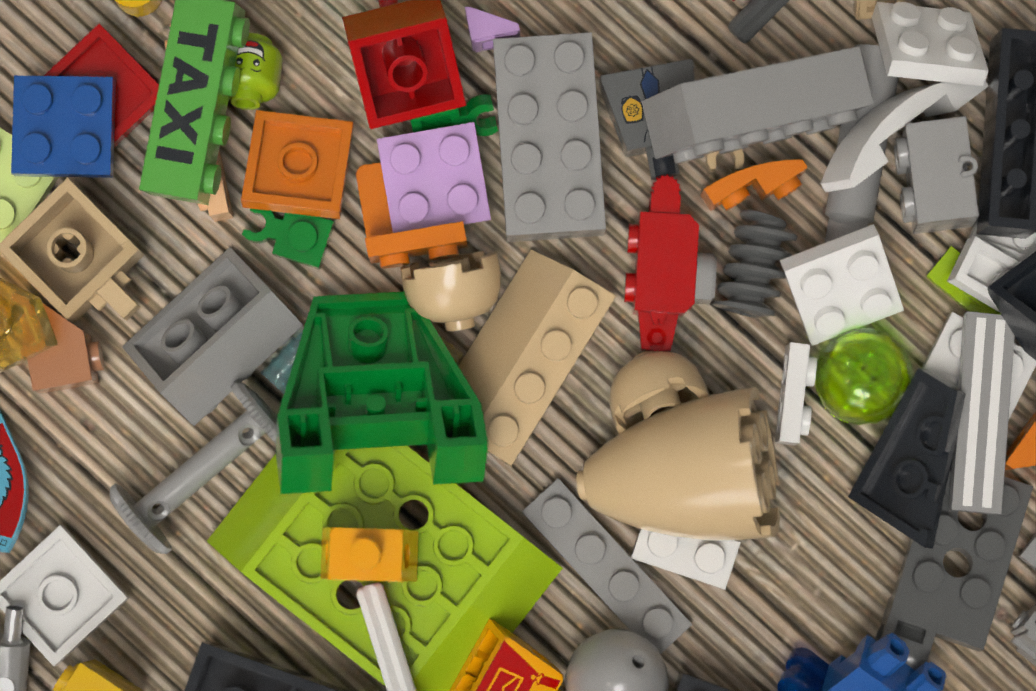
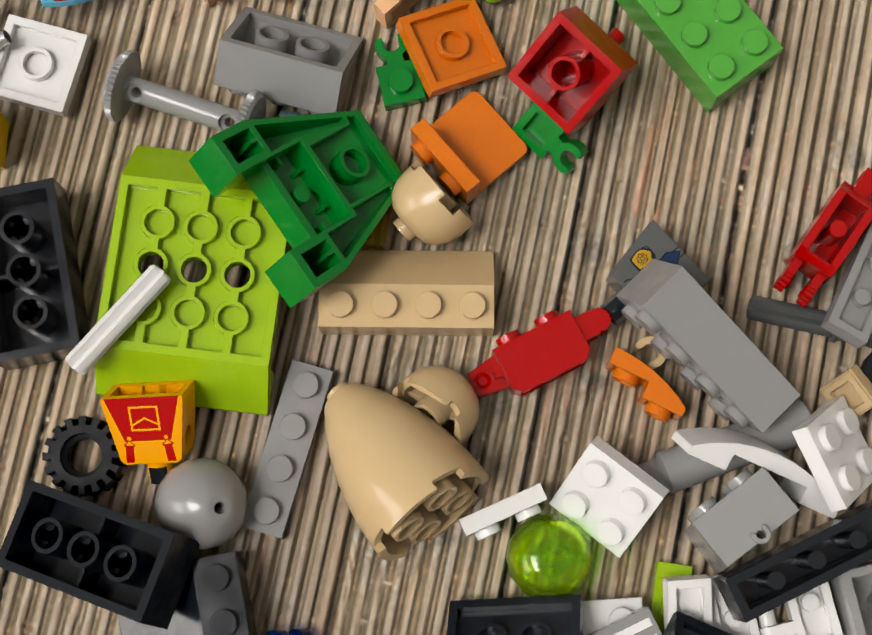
camera: 65 degrees right, 5 degrees down
light orange torso [321,527,419,582] -> none
lavender plate [377,122,491,233] -> none
lavender slope [465,7,520,52] -> none
light grey brick [493,32,606,242] -> none
white plate [631,529,741,590] -> none
light grey tile [695,252,717,305] -> none
dark grey piece [713,209,798,318] -> none

